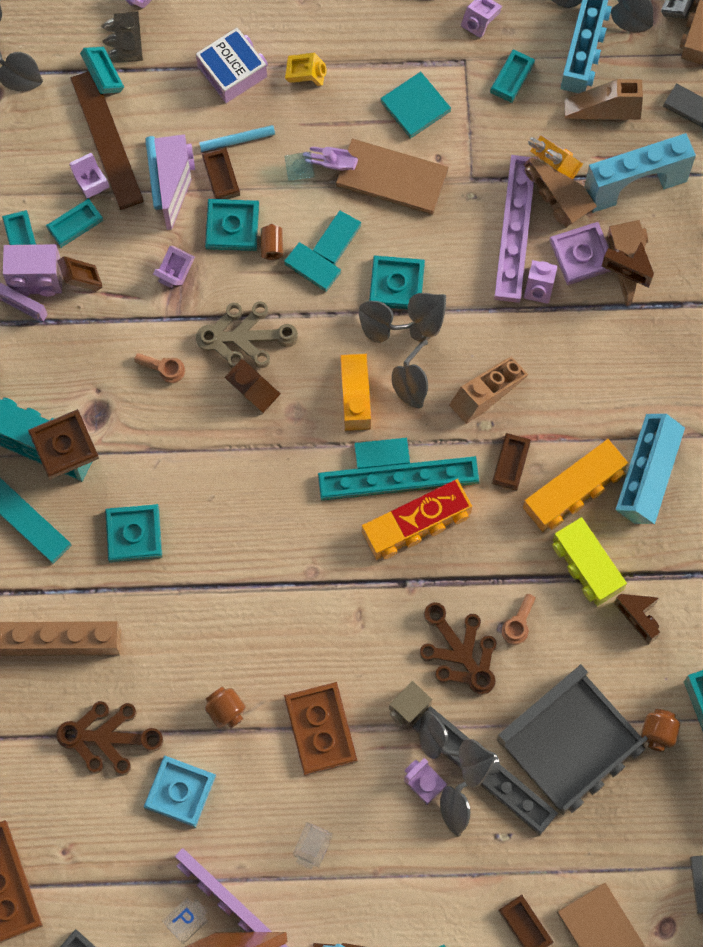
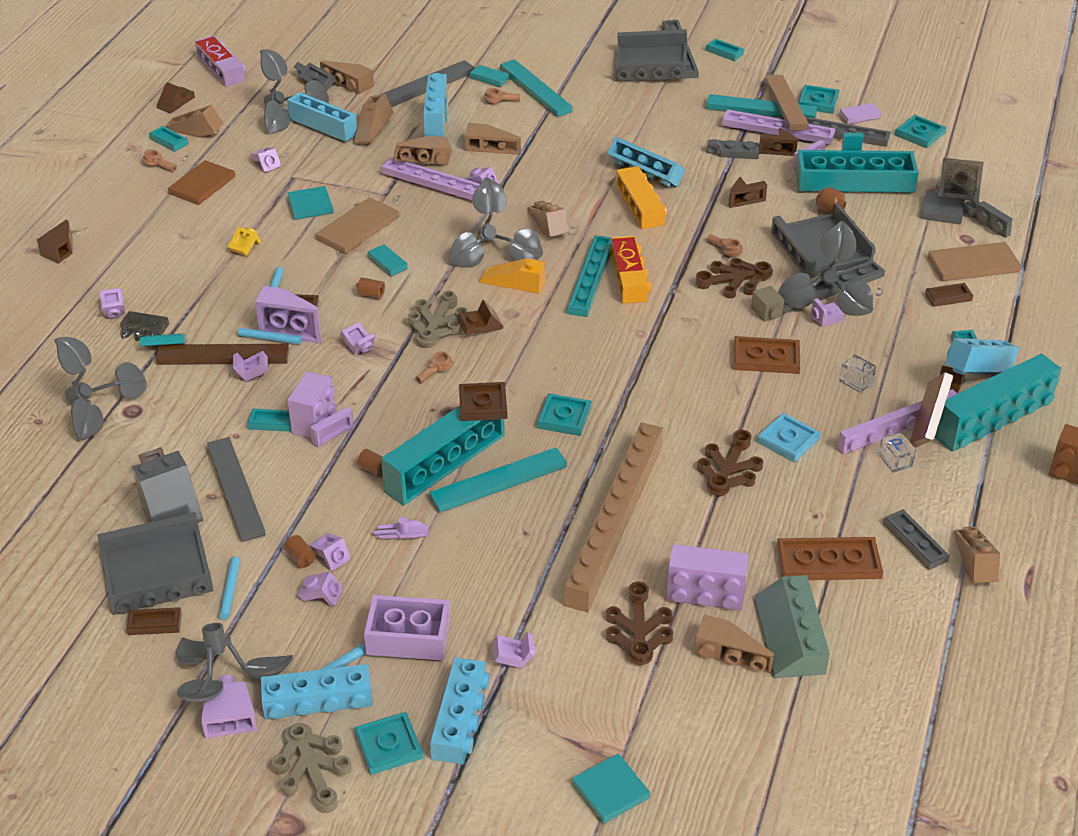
camera: 70 degrees left, 30 degrees down
teal tile [46,198,104,248] -> none
reddish brown tile [57,256,103,292] -> none
piece [196,28,268,103] -> none
teal tile [205,199,259,251] -> none
dark orange head [205,686,246,729] -> none
clear light blue plate [284,152,315,181] -> none
teal tile [284,242,341,292] -> none
lavender piece [303,147,358,171] -> none
teal tile [354,437,410,469] -> none
teal tile [369,255,425,310] -> none
teal tile [490,49,535,103] -> none
reddish brown tile [492,433,531,491] -> none
light orange piece [528,135,583,179] -> none
lavender tile [549,222,611,286] -> none
neon yellow brick [552,517,627,607] -> none
reddish brown slope [601,242,654,288] -> none

